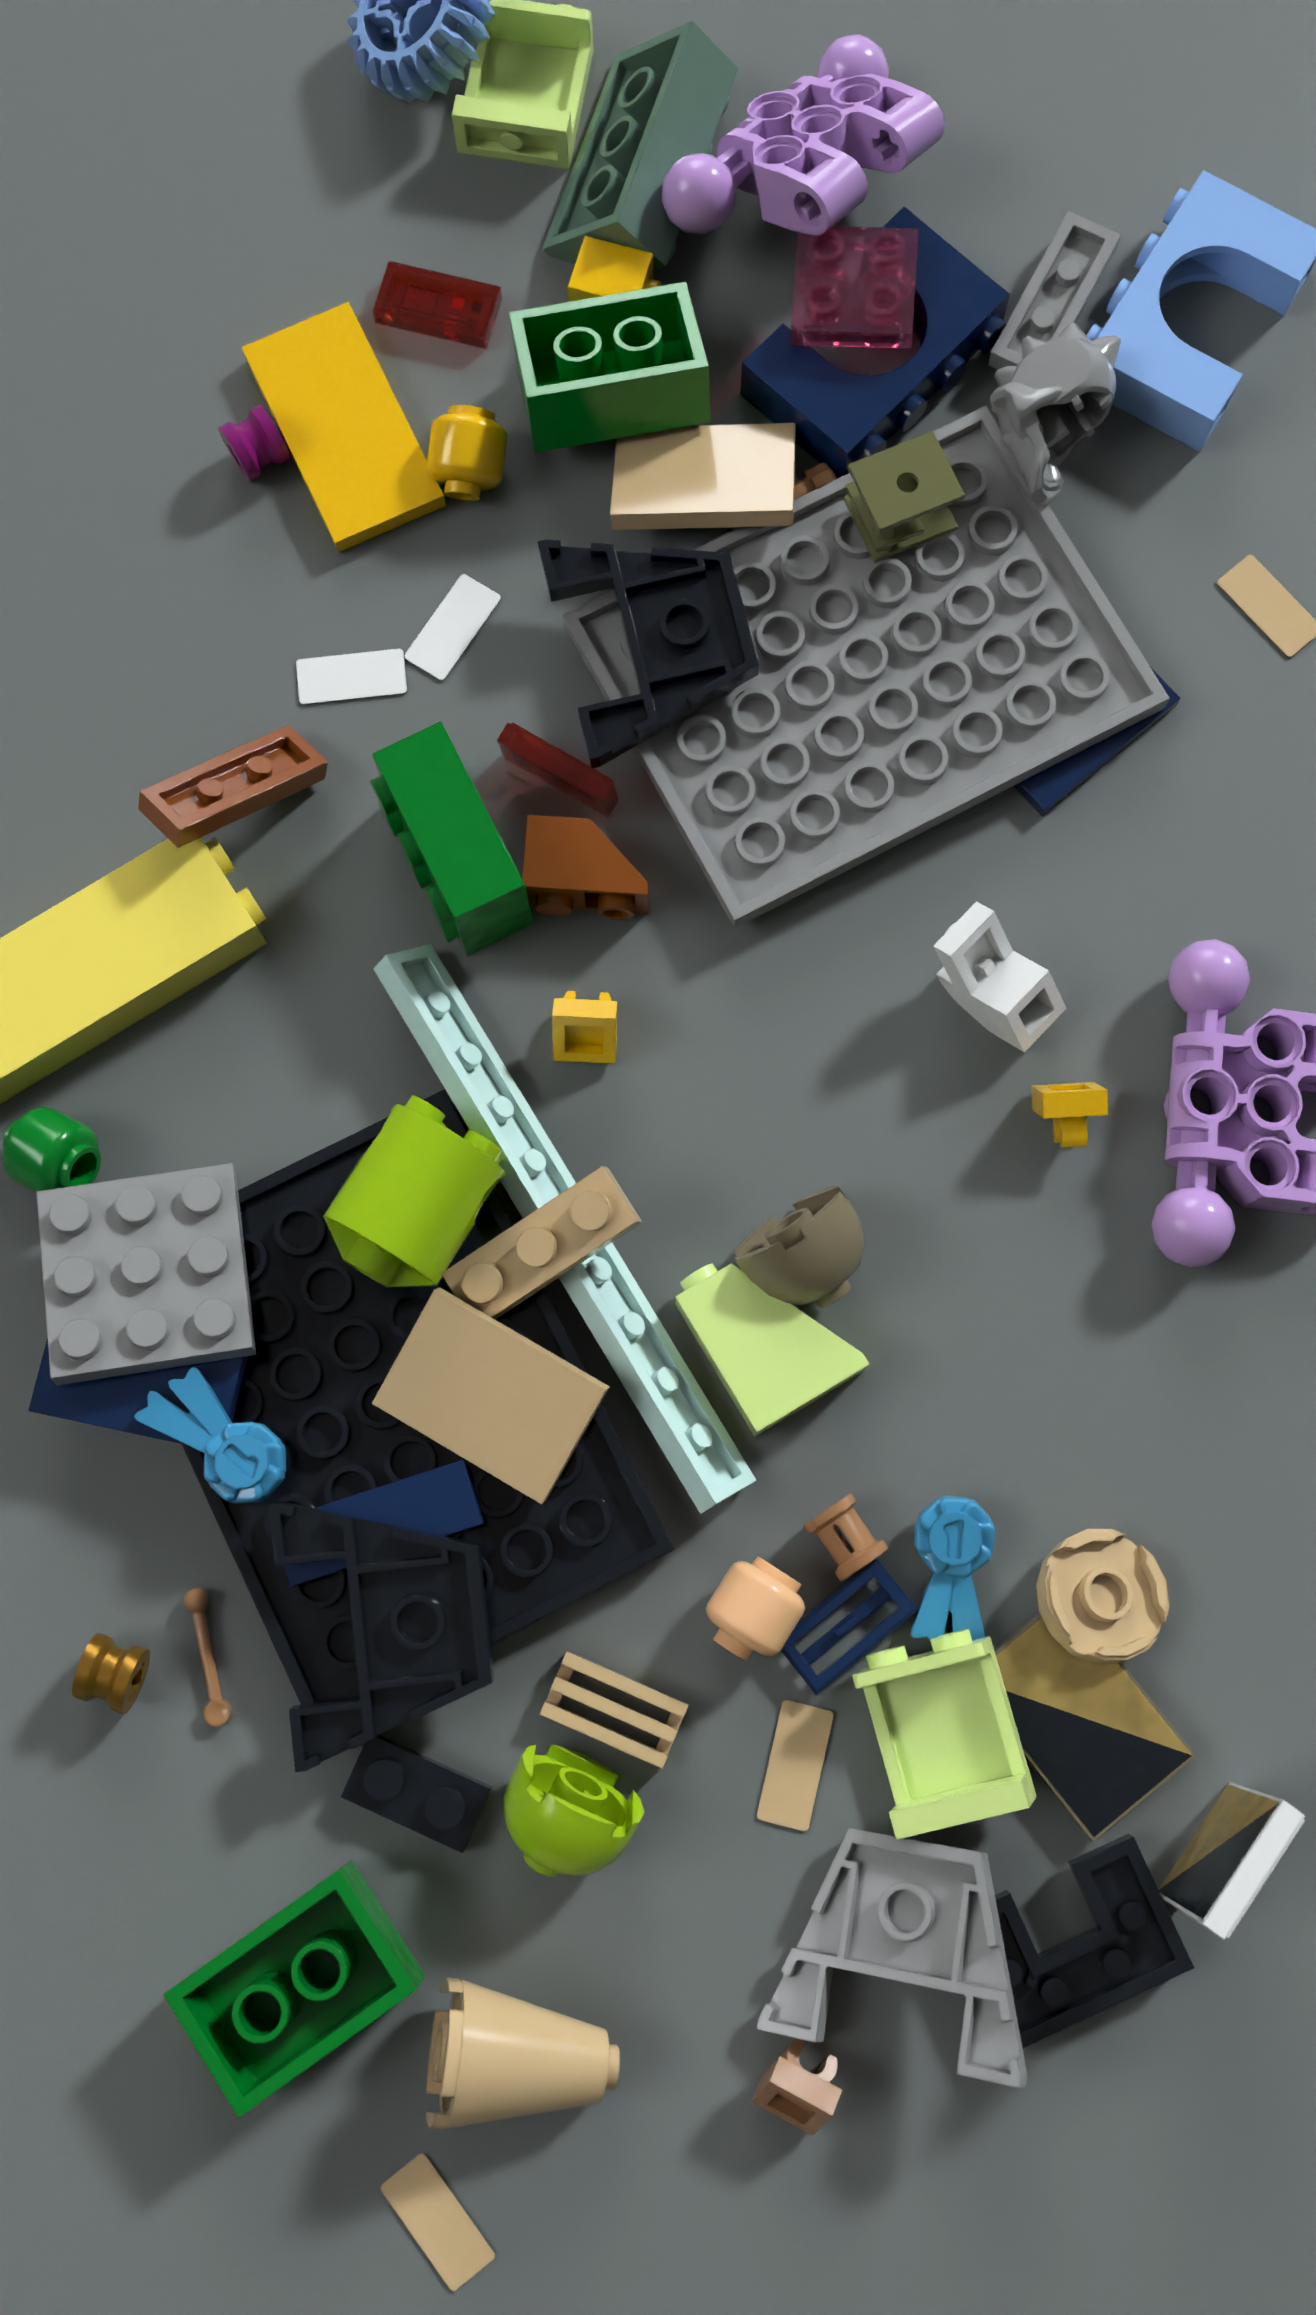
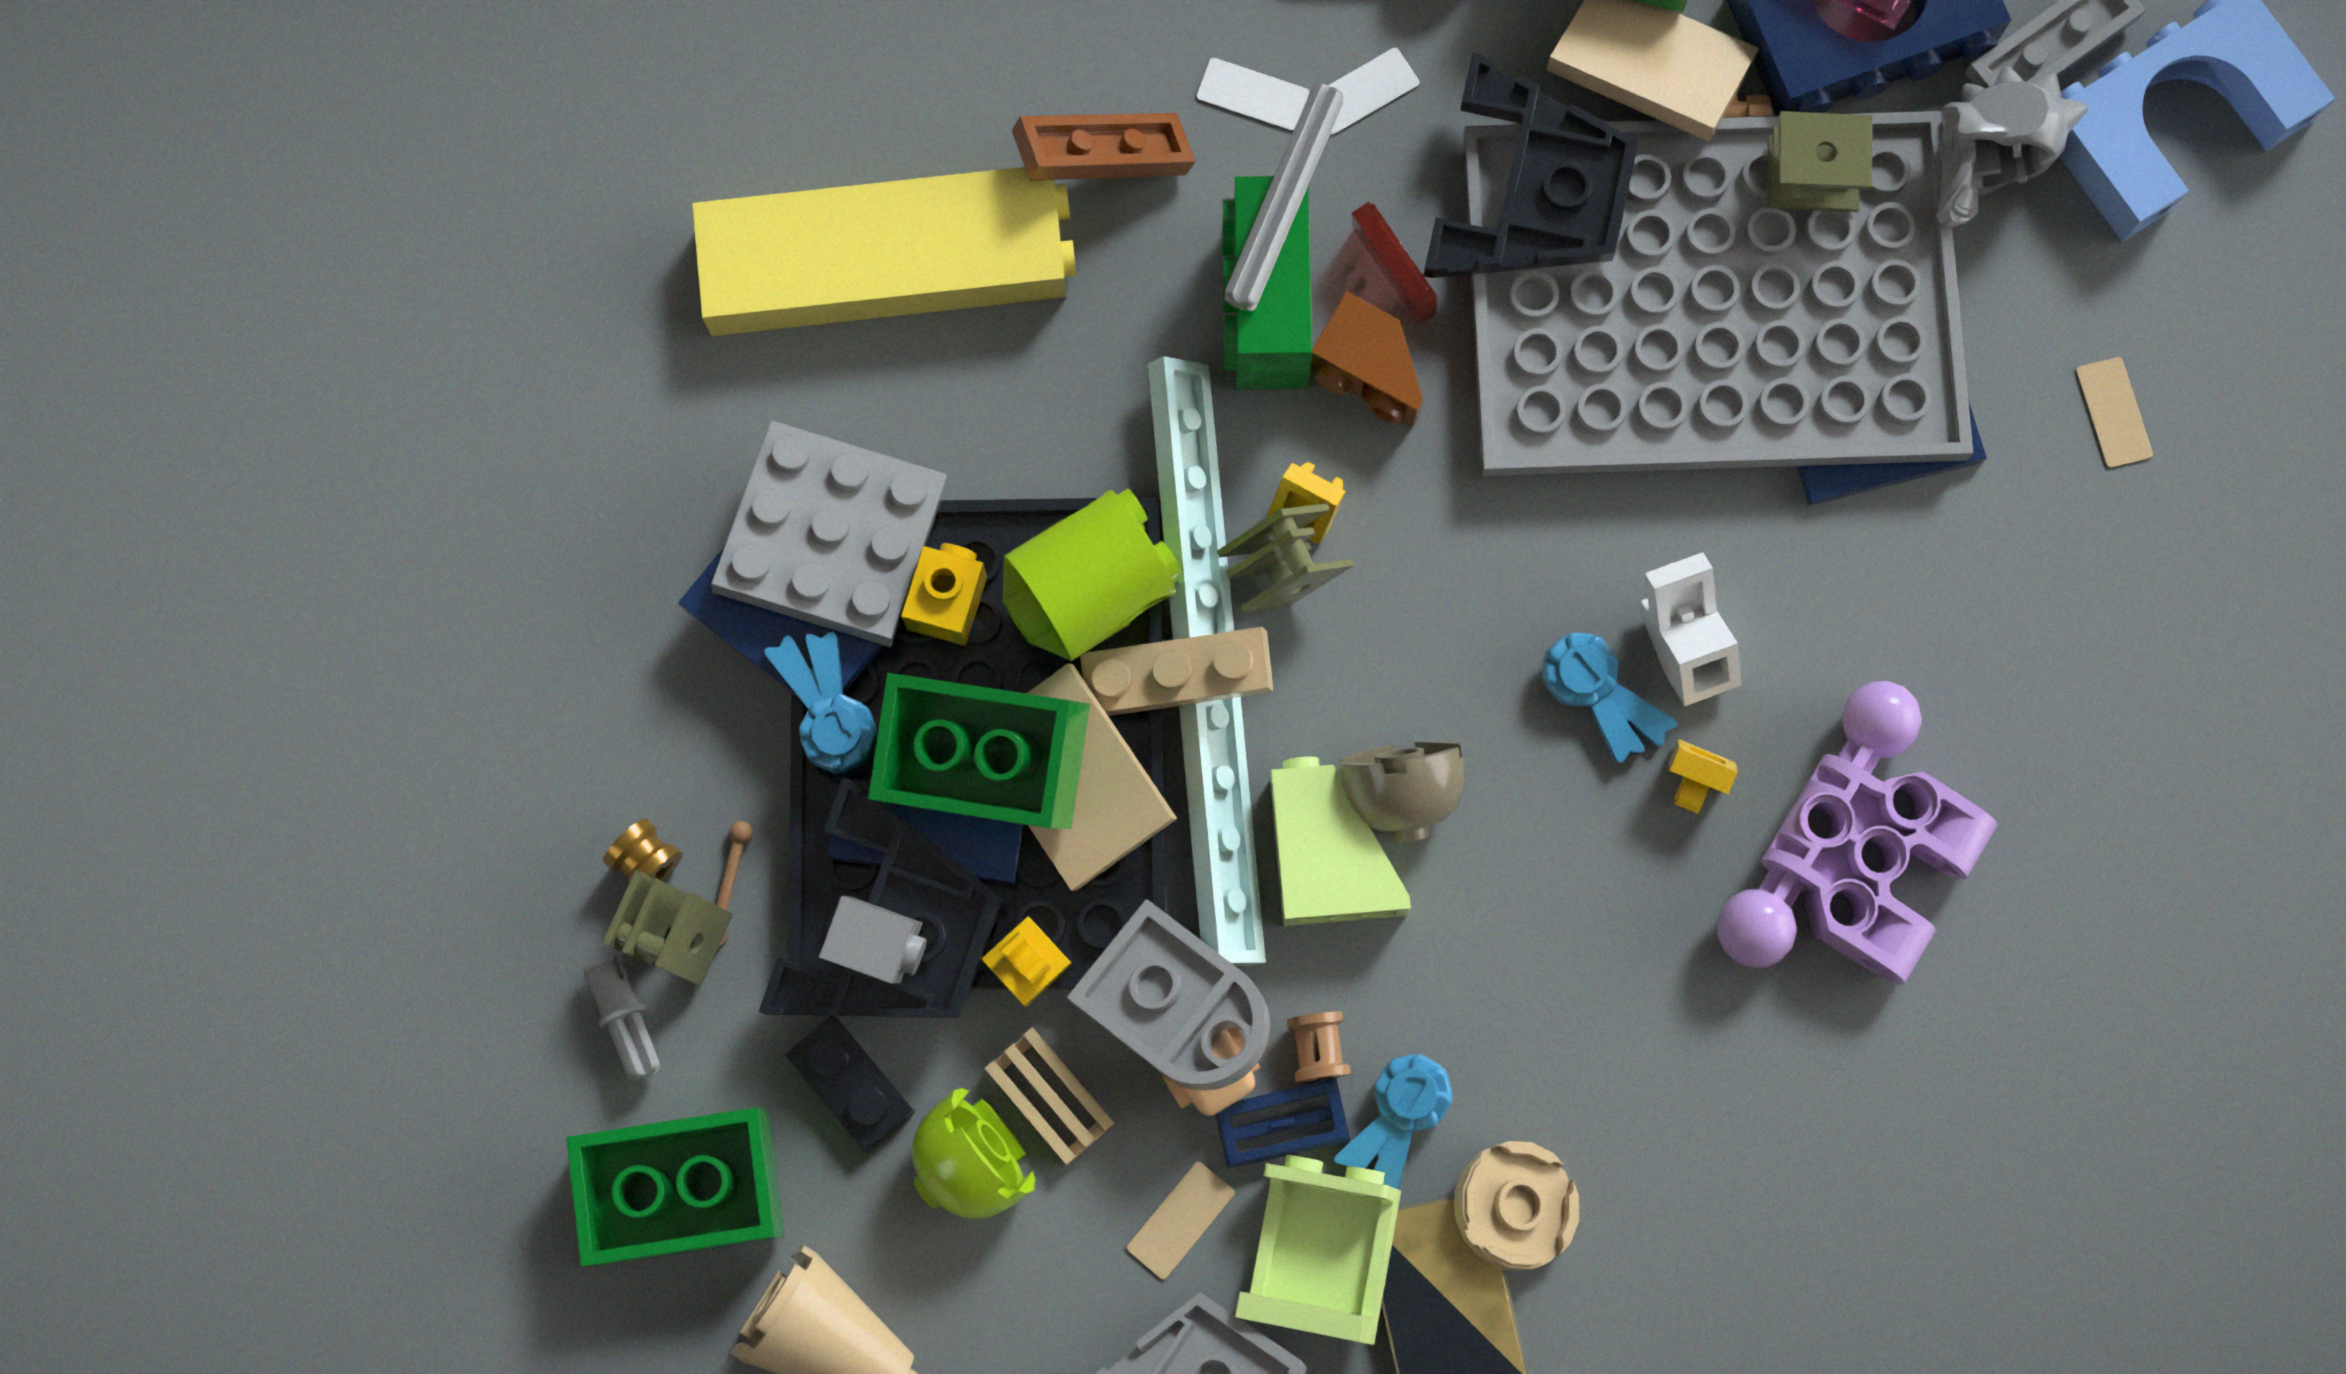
camera: 25 degrees right, 0 degrees up
green head [2,1107,101,1193] -> none
none -> light grey axle [583,955,660,1081]
none -> olive piece [602,870,733,986]
none -> light grey brick [819,896,927,984]
none -> green brick [868,673,1090,829]
none -> yellow brick [901,543,987,646]
none -> yellow tile [982,916,1072,1008]
none -> light grey tile [1067,899,1270,1091]
none -> olive piece [1217,503,1355,613]
none -> light grey axle [1225,83,1344,311]
none -> dark azure piece [1542,632,1678,763]

